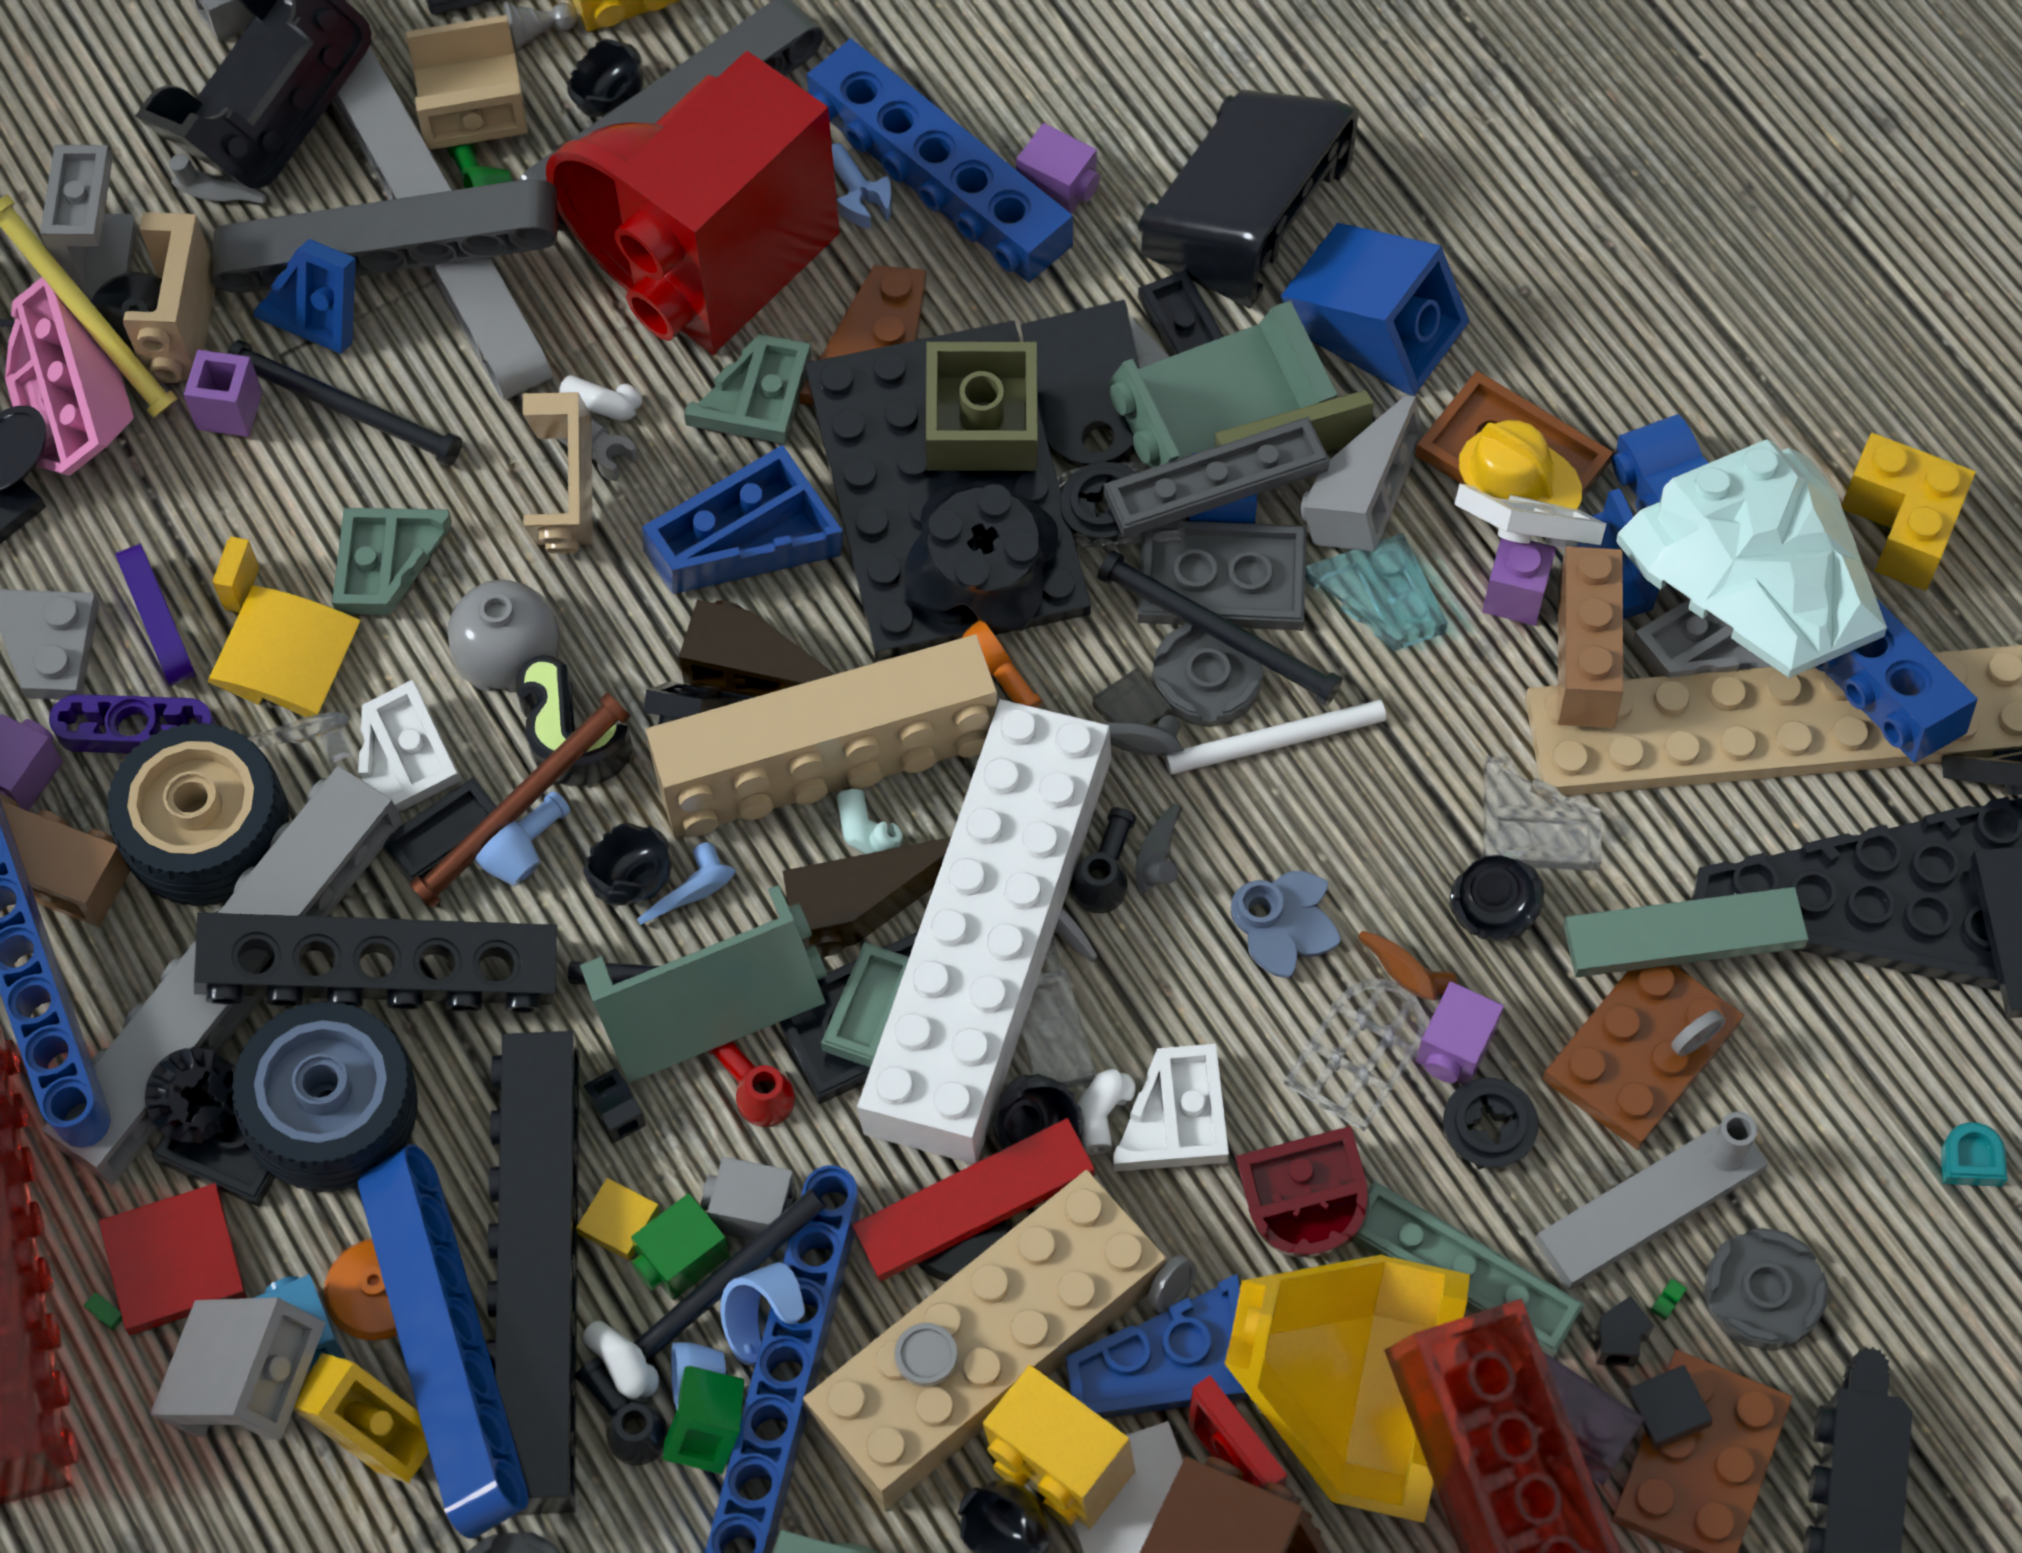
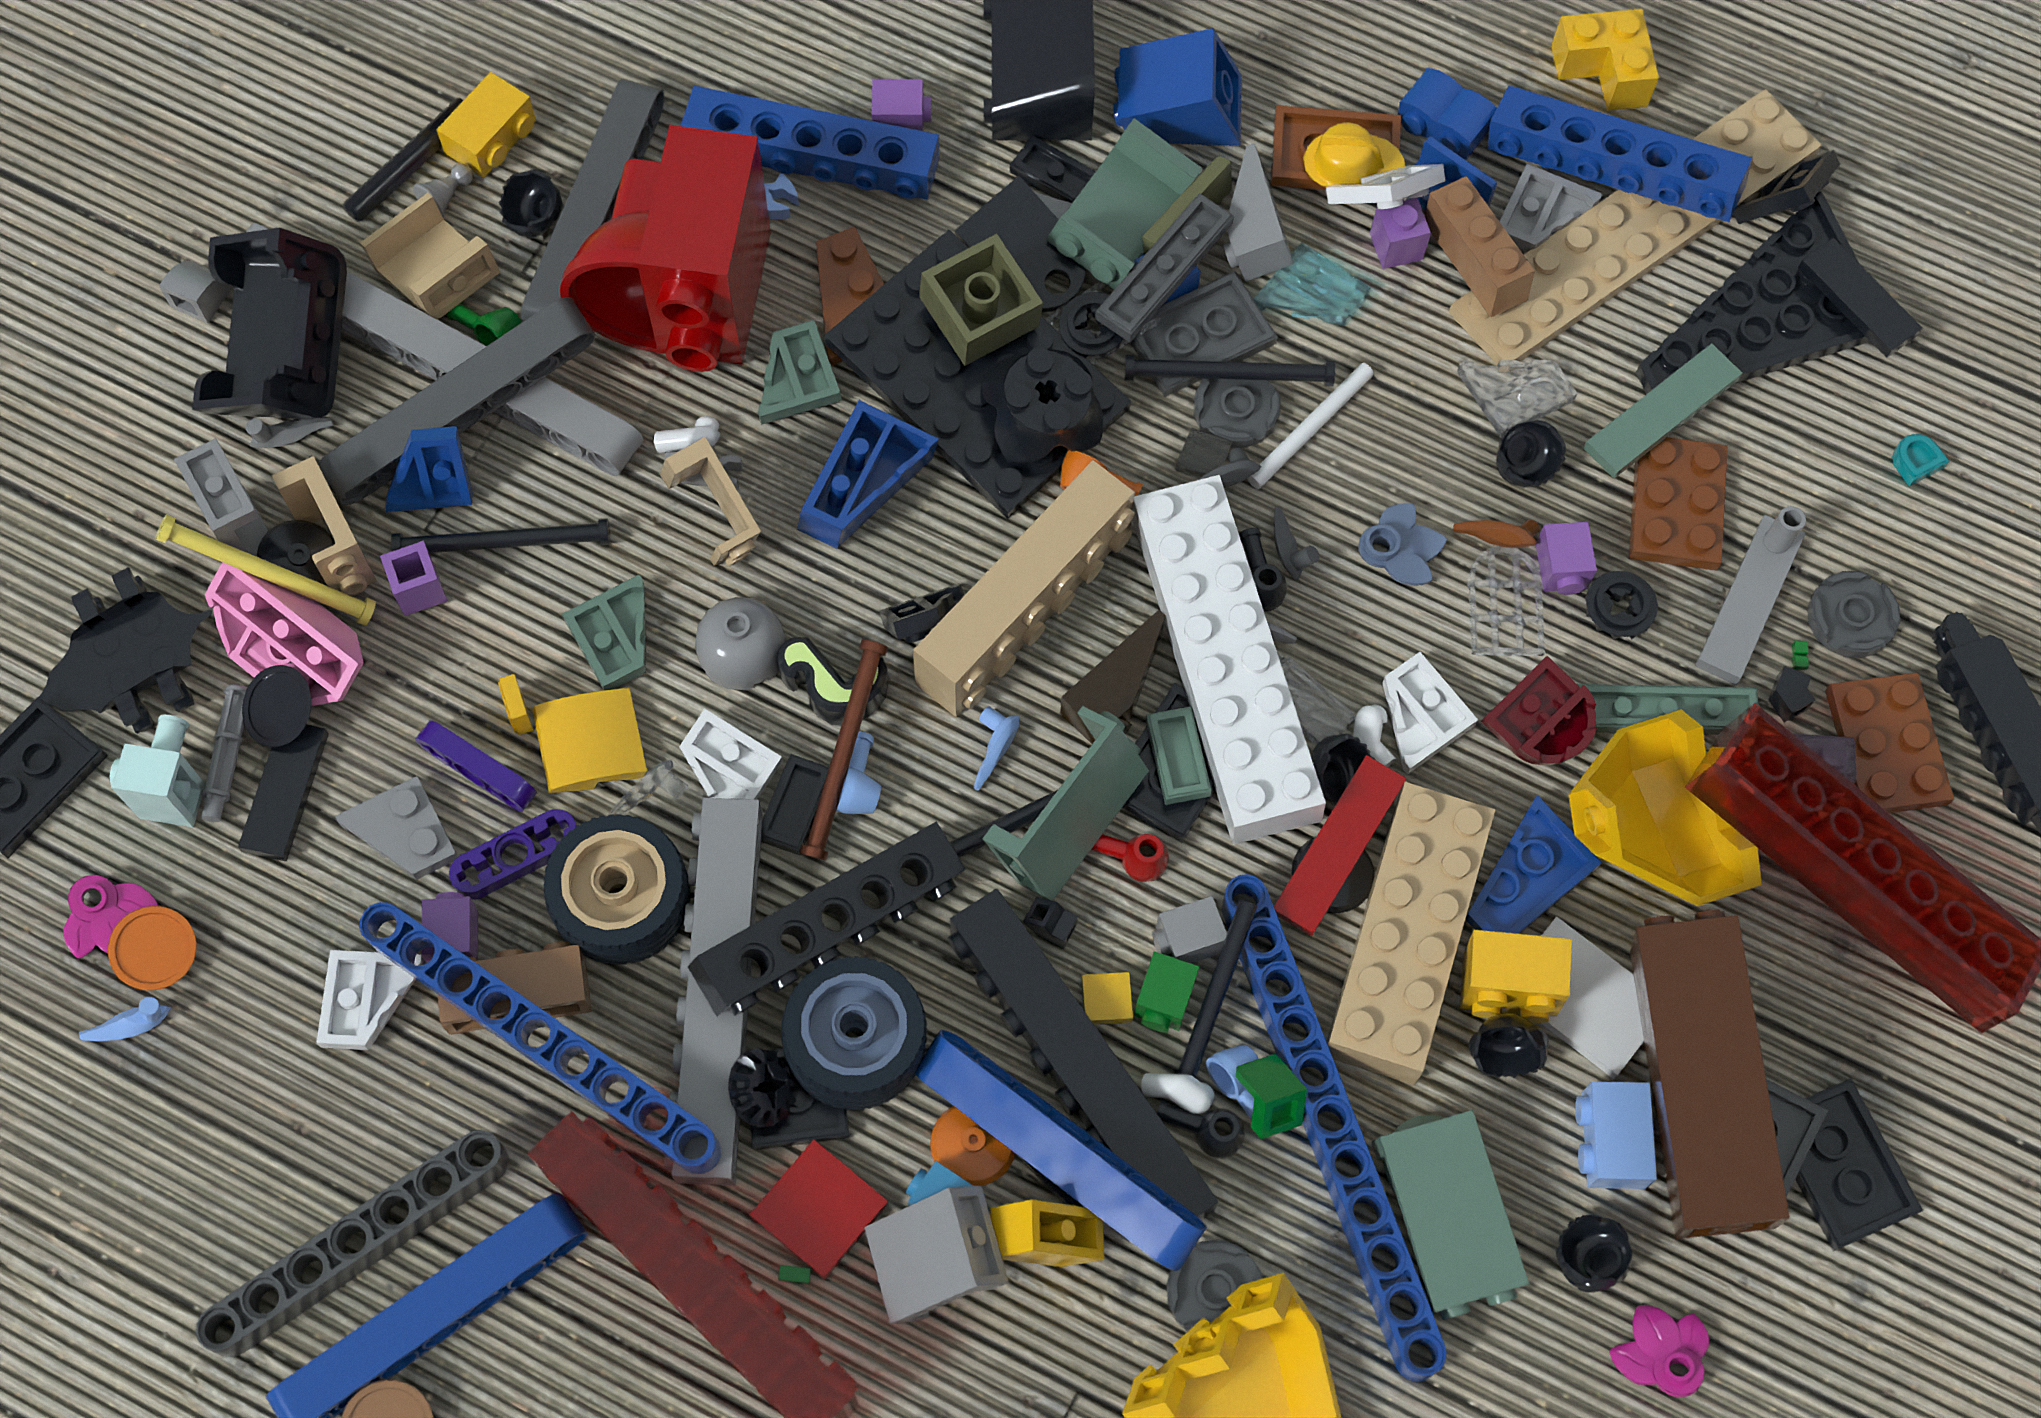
camera: 35 degrees left, 5 degrees up
black hair [583,823,672,906] -> none
dark brown slope [679,599,835,696] -> none
light blue helmet [720,1262,805,1365] -> none
light aqua arm [836,789,903,854] -> none
light grey piece [895,1323,957,1387] -> none
light grey piece [1148,1255,1196,1314] -> none
red tile [1188,1375,1288,1489] -> none
light aqua wedge [1616,439,1887,678] -> none
black tile [1627,1365,1713,1450] -> none
light grey piece [1671,1009,1726,1057] -> none

